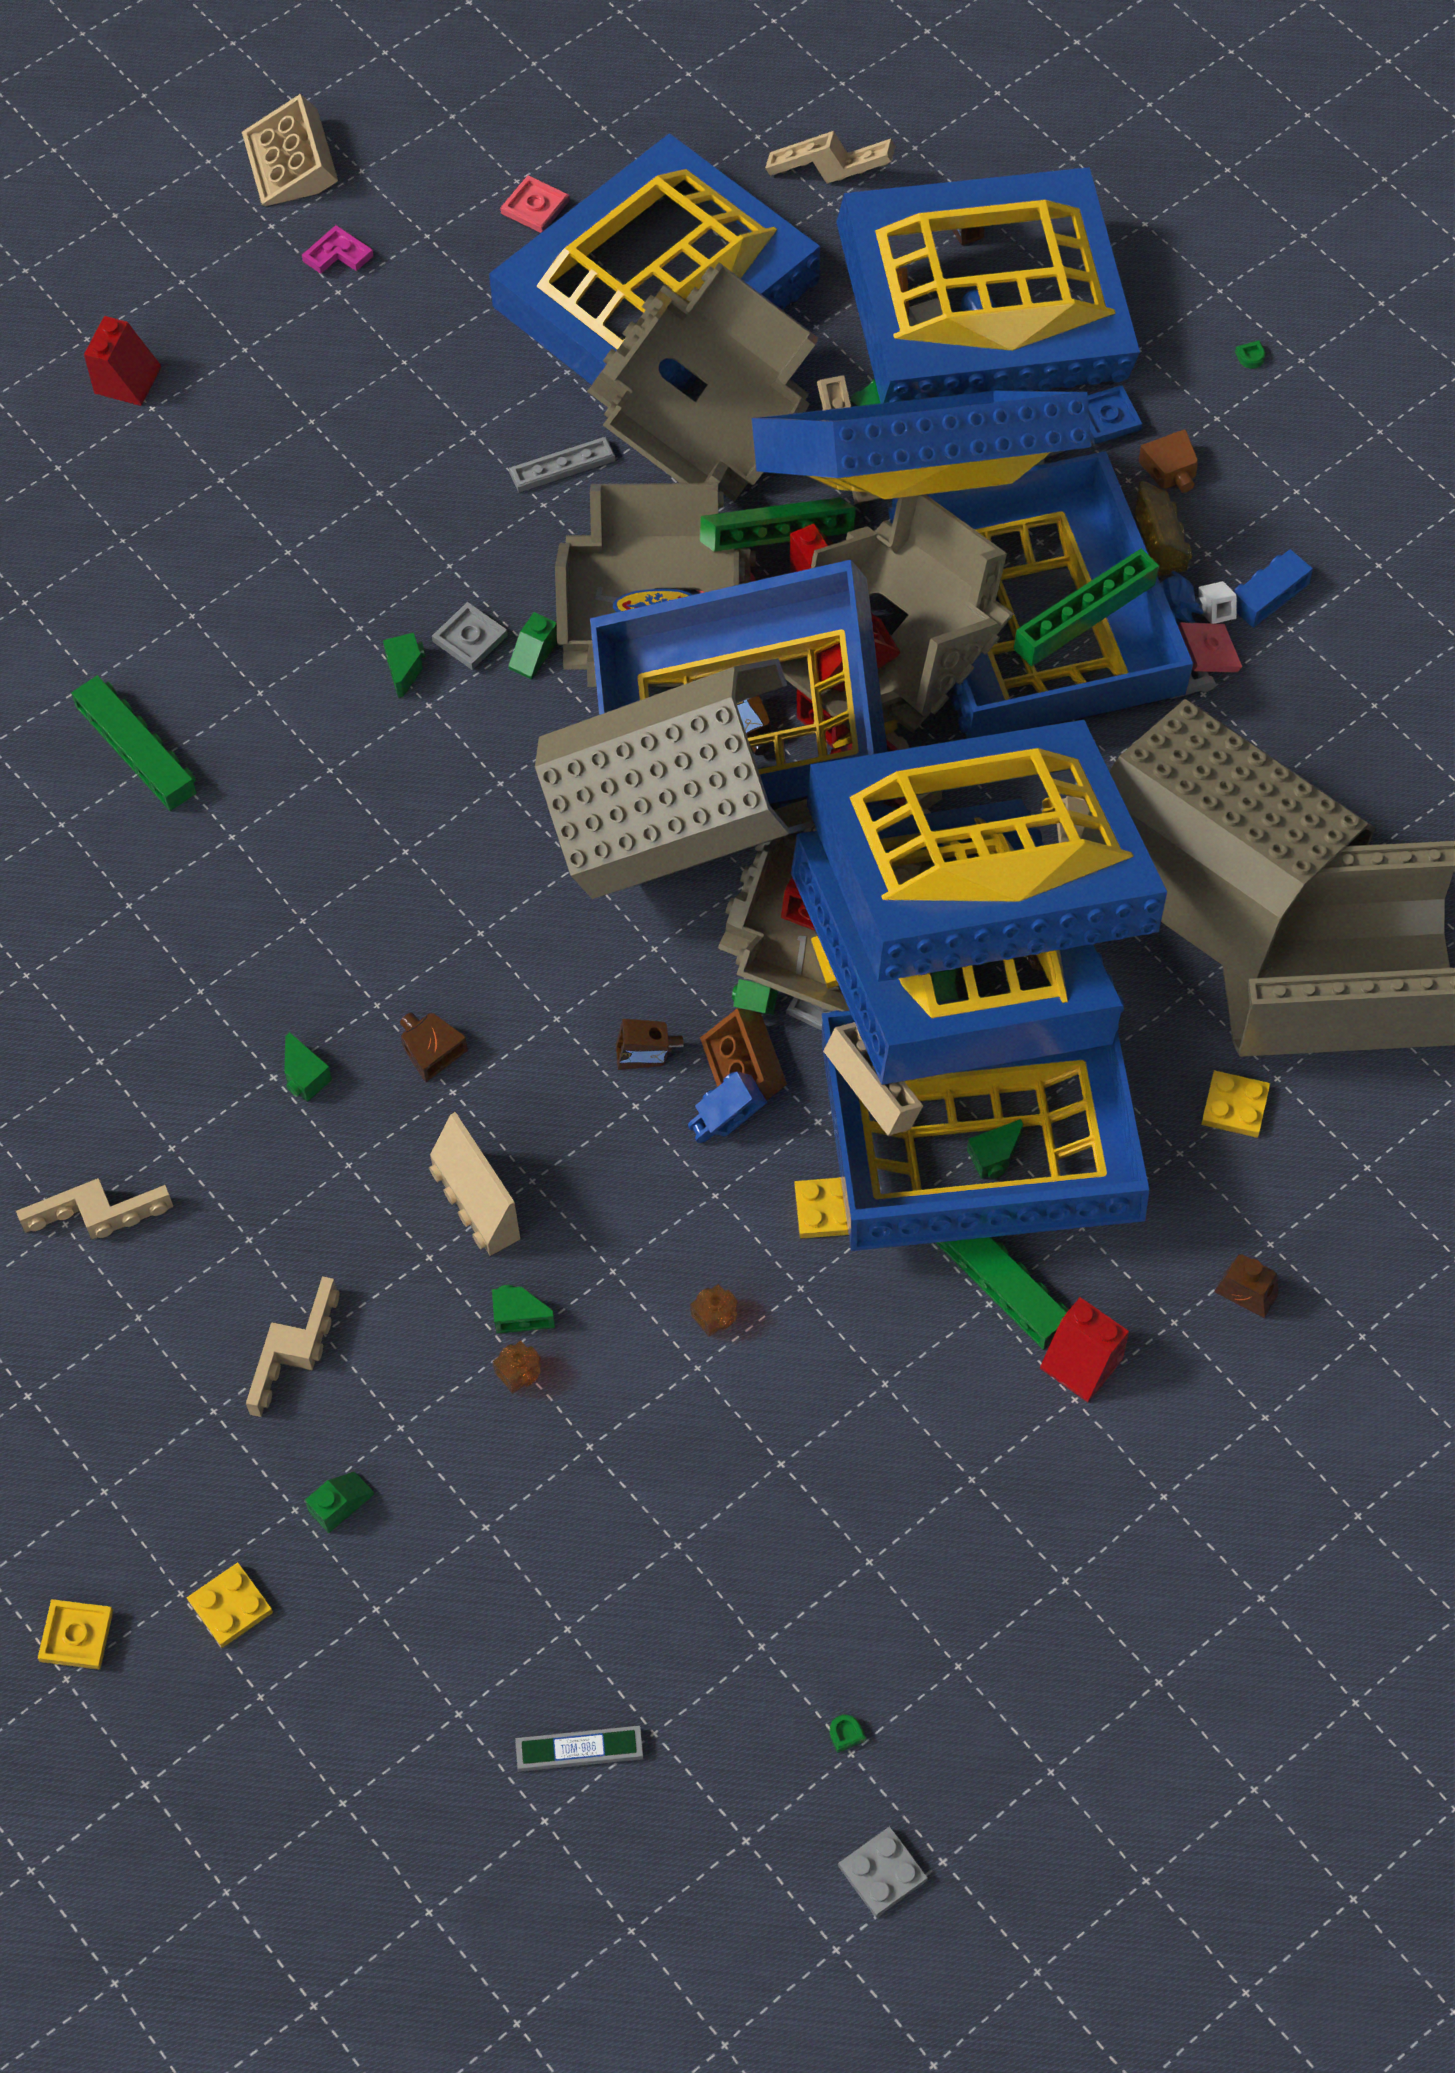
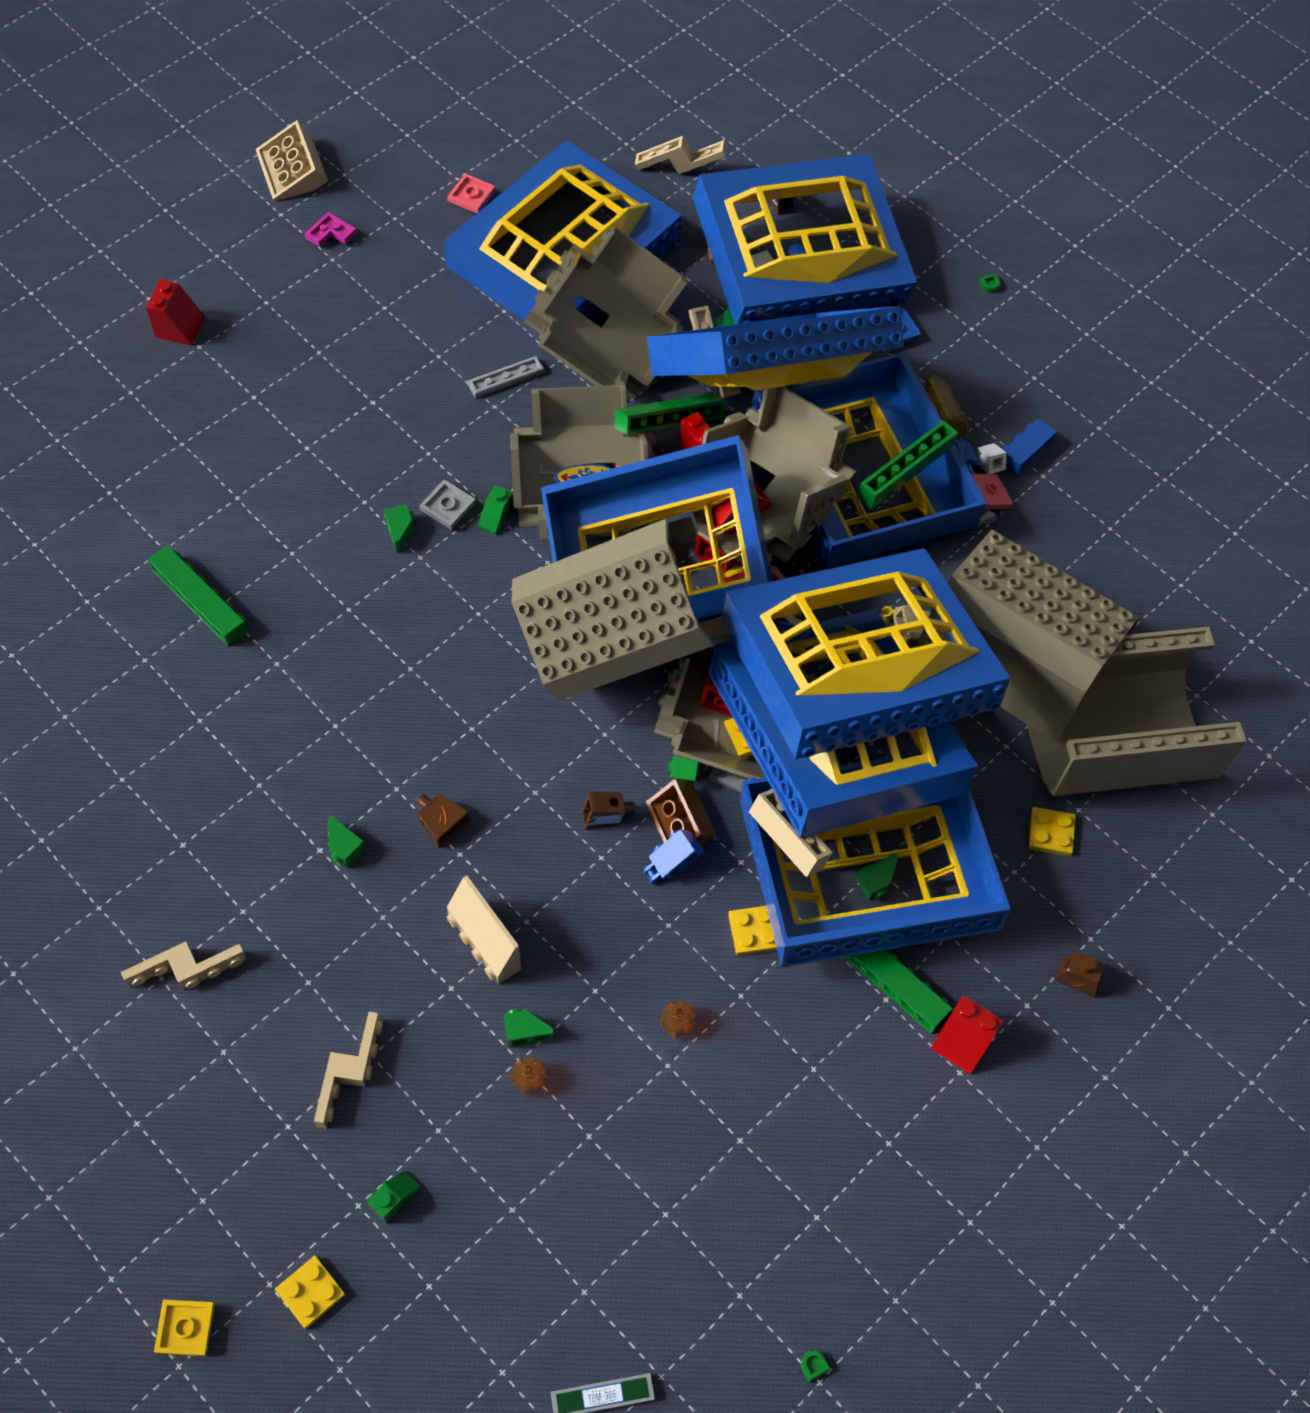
camera: 10 degrees left, 0 degrees up
dark orange torso [1138,429,1198,493] -> none

